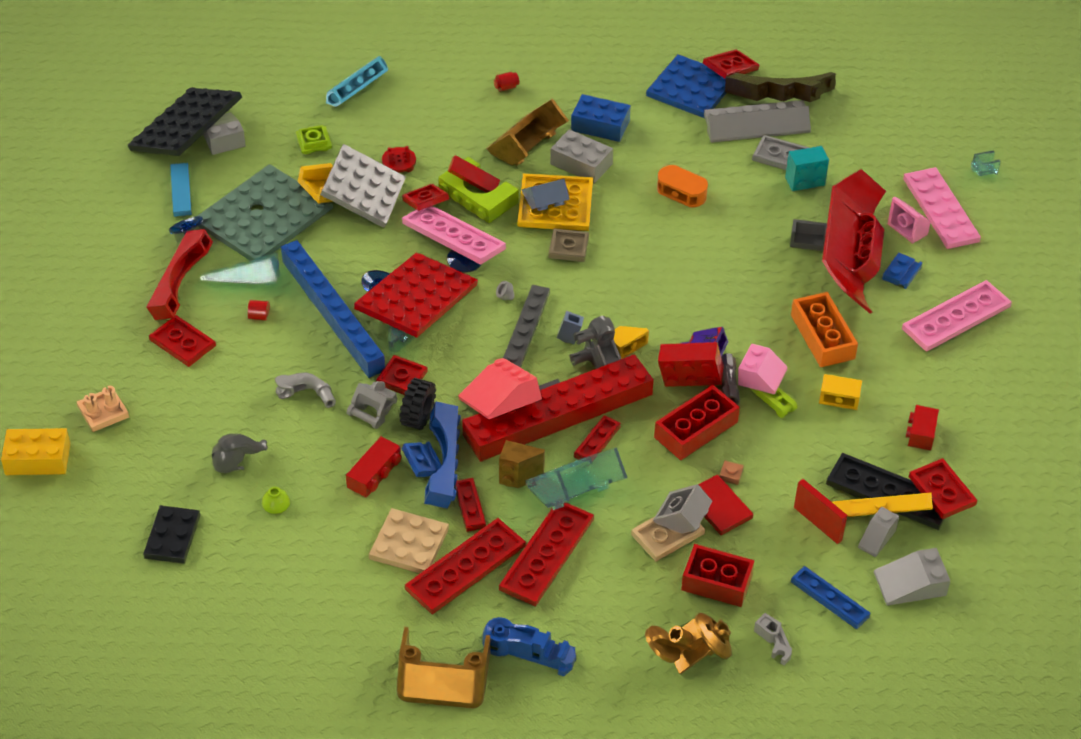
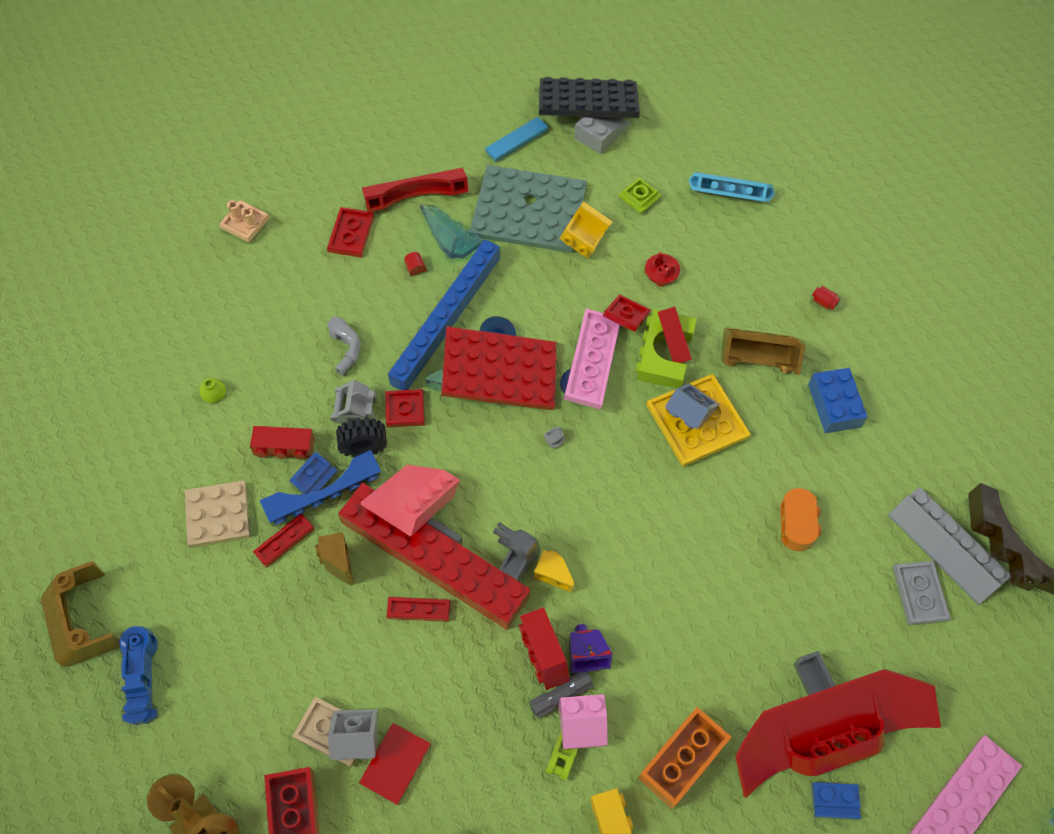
camera: 60 degrees right, 15 degrees up
yellow brick [1,428,70,475] -> none
black plate [143,505,200,564] -> none
clear blue dish [169,216,203,235] -> none
dark grey piece [211,434,268,474] -> none
light grey plate [320,144,406,228] -> none
red plate [405,518,526,615] -> none
red plate [499,499,594,607] -> none
dark grey plate [503,285,550,368] -> none
clear light blue windscreen [525,447,628,510] -> none
dark tan plate [548,229,589,262] -> none
light grey brick [550,129,613,184] -> none
sand blue brick [557,311,584,344] -> none
blue plate [646,54,726,118] -> none
red brick [654,385,740,461] -> none
red tile [703,49,760,79] -> none
nougat plate [720,460,744,485] -> none
teal brick [785,146,829,191] -> none
bright pink slope [888,197,930,244] -> none

